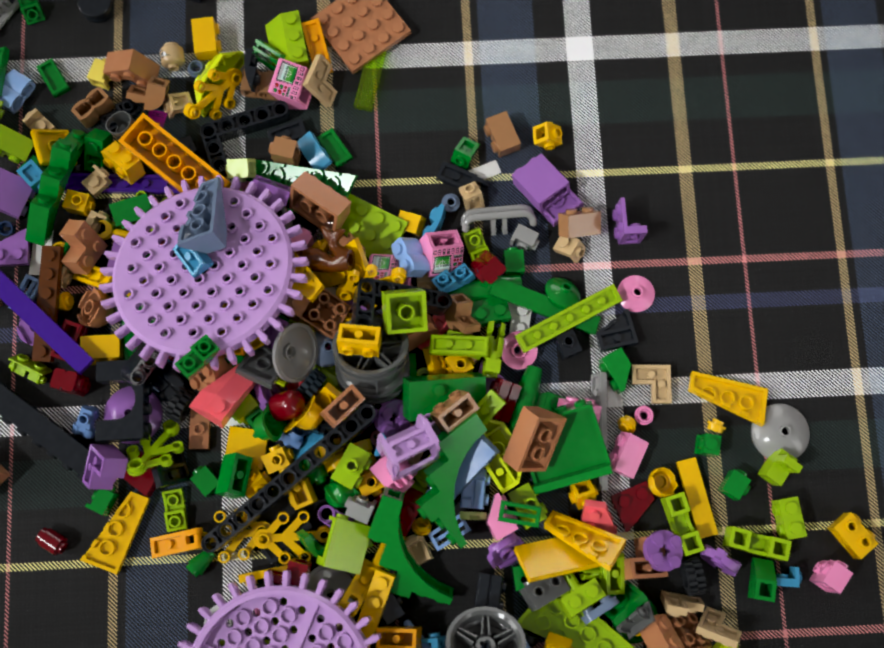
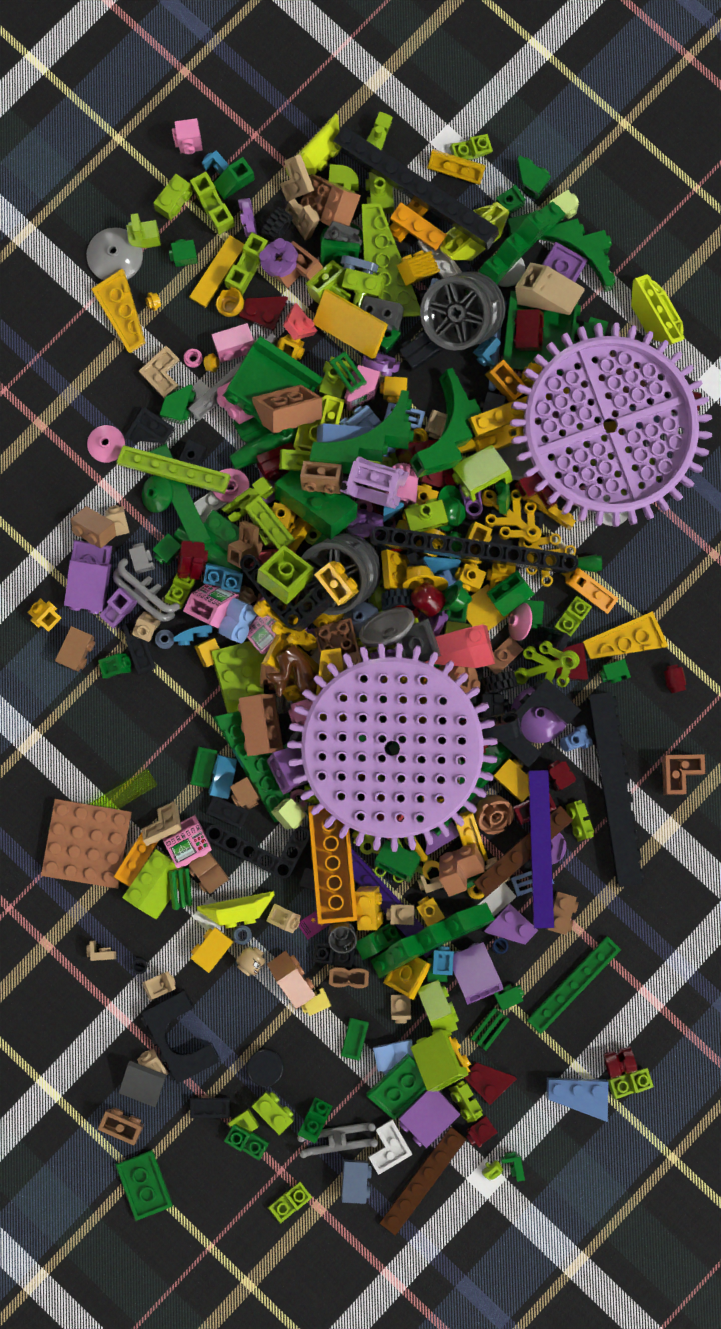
camera: 130 degrees left, 5 degrees up
yellow plate [59,292,74,311] -> none
medium lavender brick [82,444,129,490] -> none
medium nougat brick [126,76,170,110] -> none
dark azure slope [172,244,214,278] -> none
green slope [175,334,220,381] -> none
sand blue wedge [177,176,227,254] -> none
yellow plant [183,68,243,120] -> none
black slope [244,48,261,92] -> none
nougat brick [320,384,365,428] -> none
light grey brick [344,495,378,524] -> none
yellowish green tile [460,511,487,520] -> none
white sticker [469,160,501,179] -> none
yellow wing [544,510,627,572] -> none
medium lavender bracket [612,197,648,245] -> none
green brick [694,433,722,457] -> none
yellow brick [827,512,879,559] -> none
none -> medium lavender brick [99,587,137,628]
none -> yellow brick [380,376,407,403]
none -> bright pink dish [508,603,532,641]

